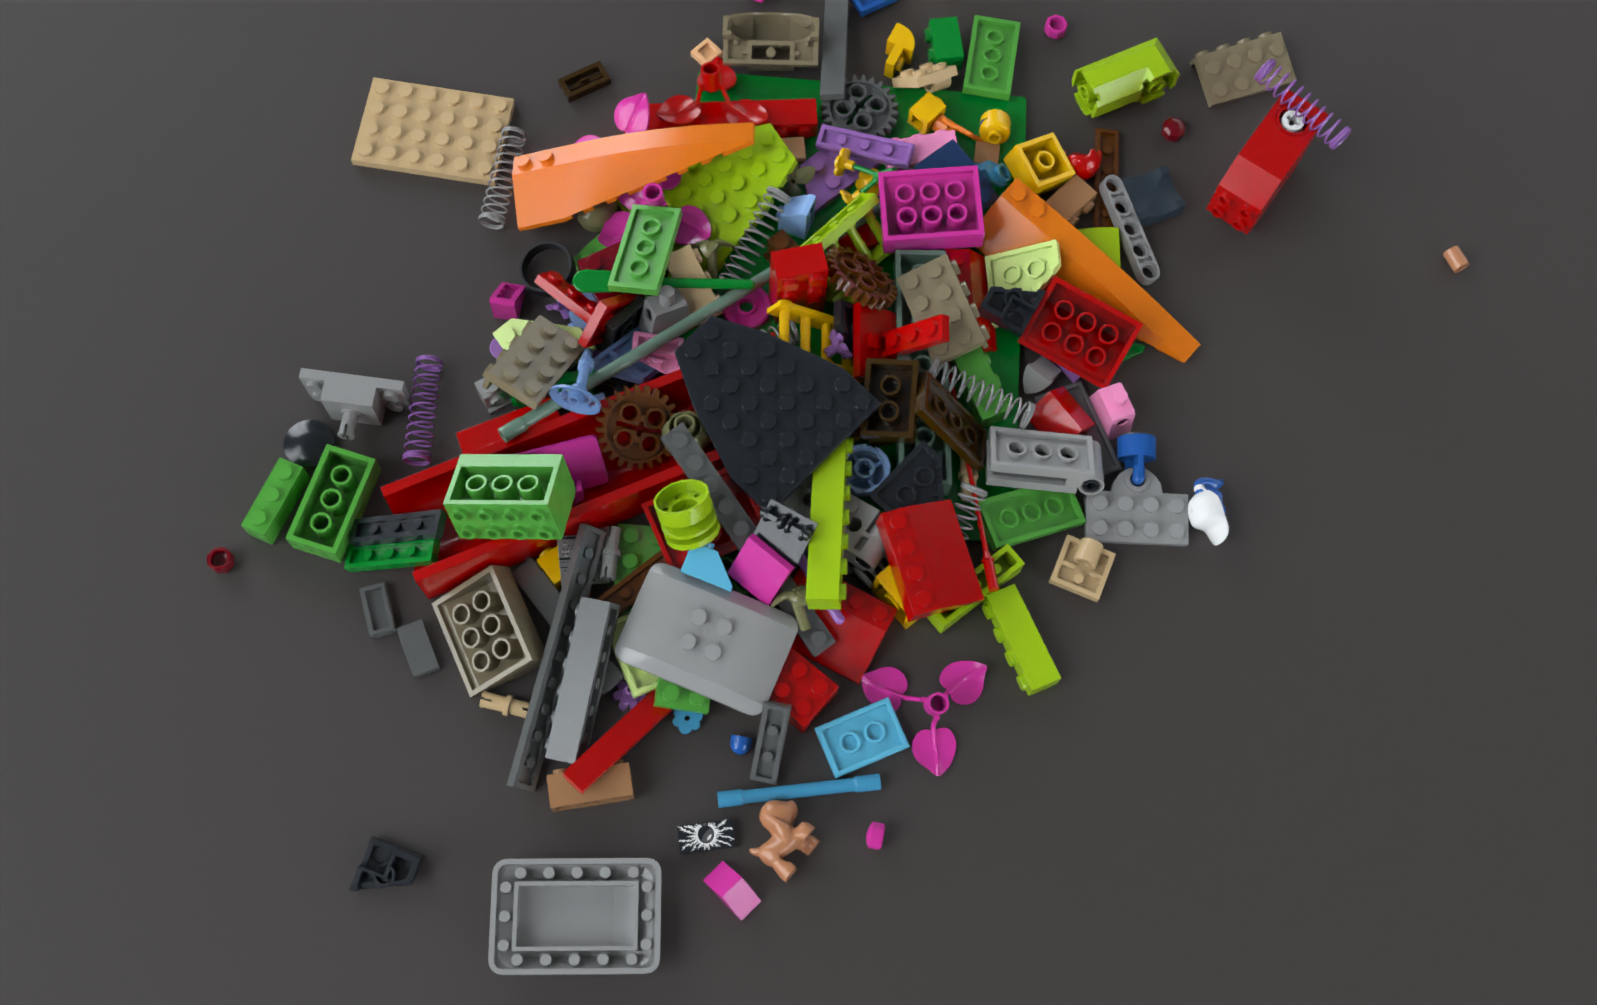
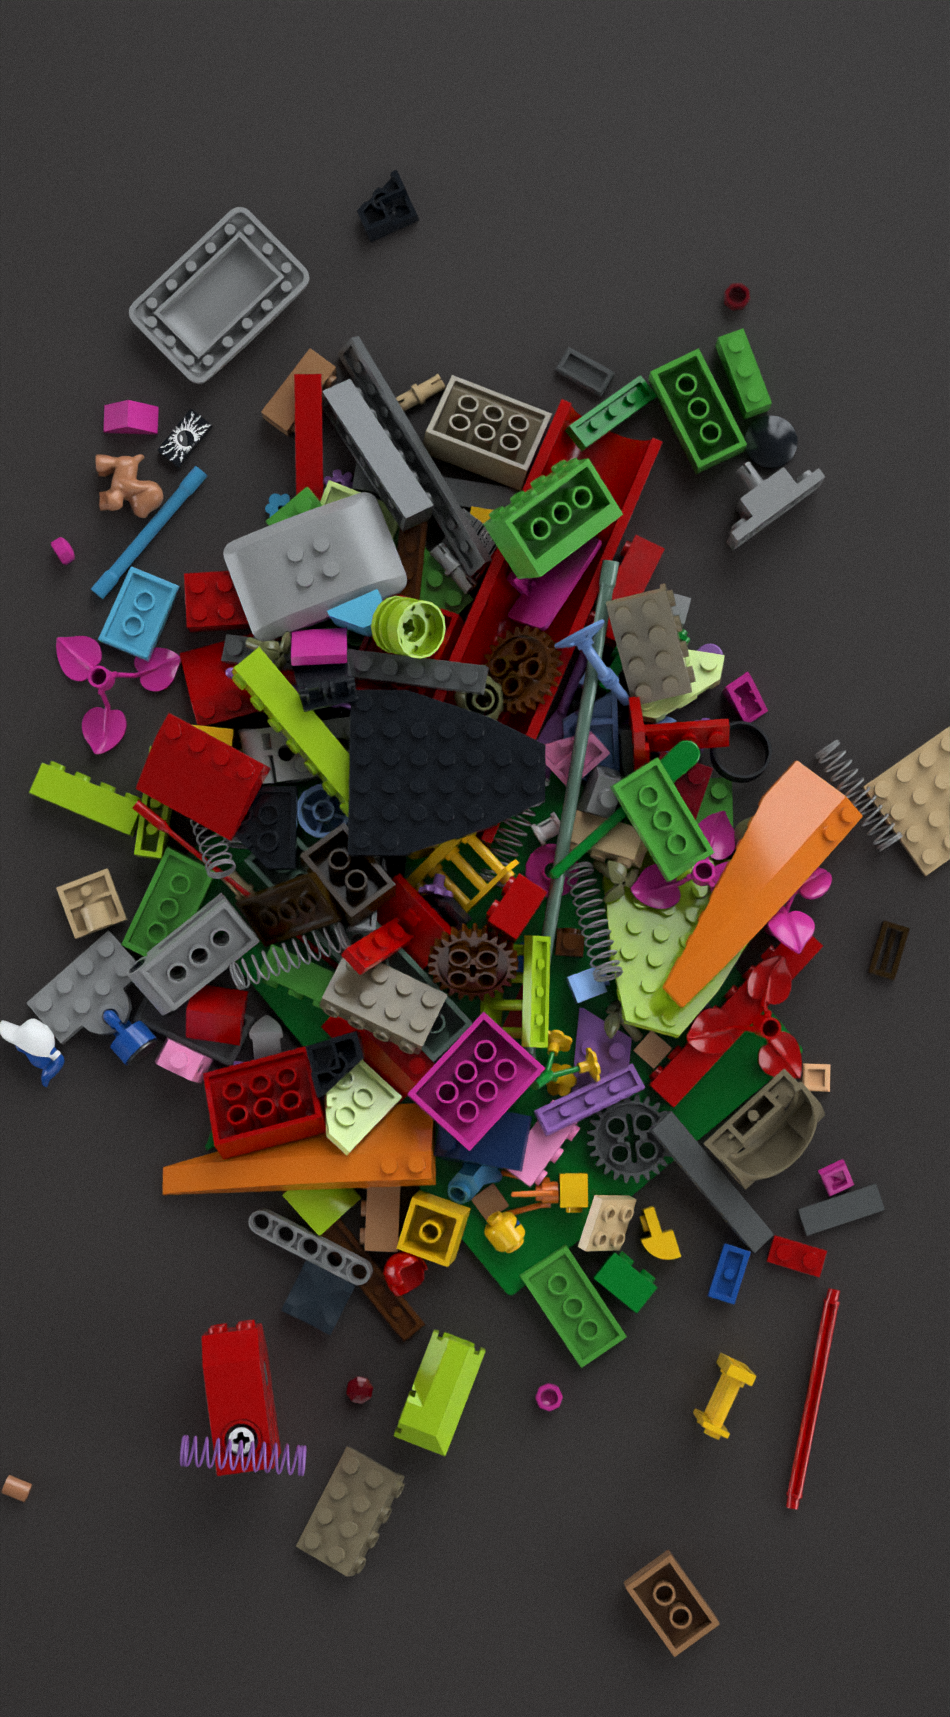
camera: 140 degrees right, 15 degrees up
black plate [349,509,447,547] -> none
dark grey tile [396,619,440,679] -> none
medium lavender piece [402,355,443,466] -> none
blue hinge [730,735,753,755] -> none
dark grey tile [749,700,792,785] -> none

